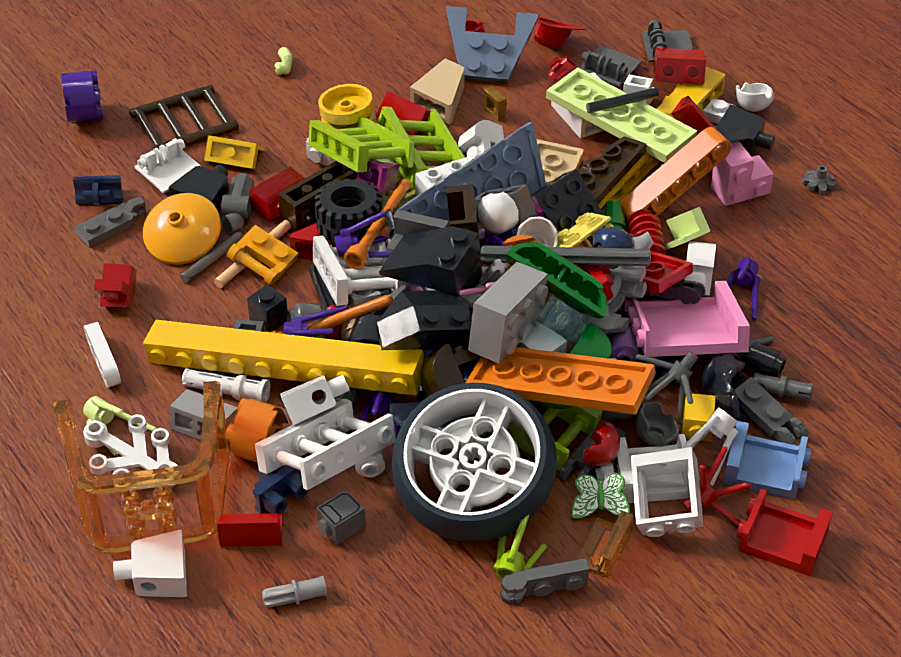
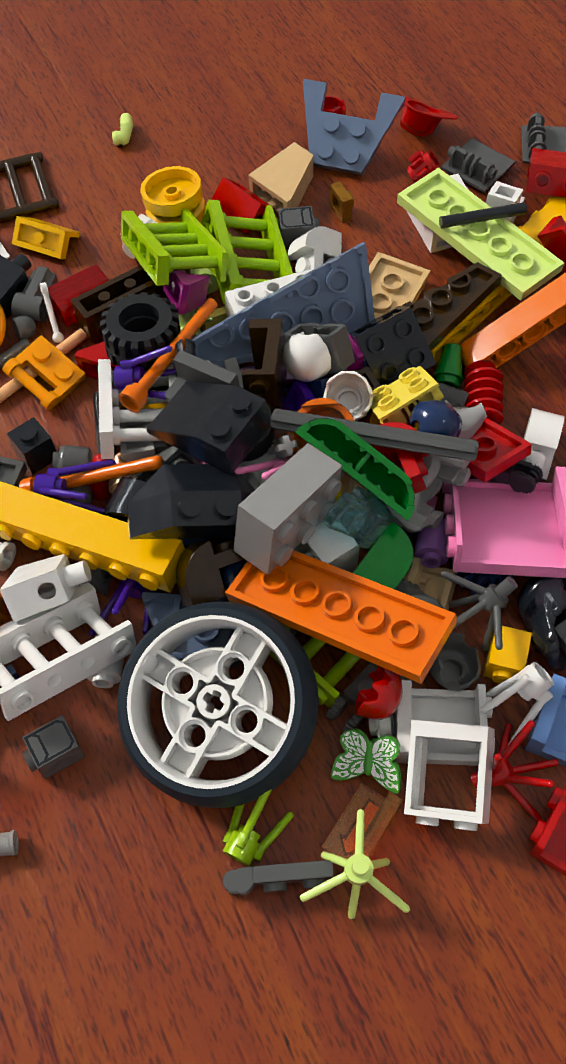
camera: 10 degrees right, 15 degrees up
yellowish green panel [665,207,710,250] -> none
none -> white hinge [40,282,64,343]
none -> dark grey brick [278,206,319,249]
none -> yellowish green plant [300,809,410,919]

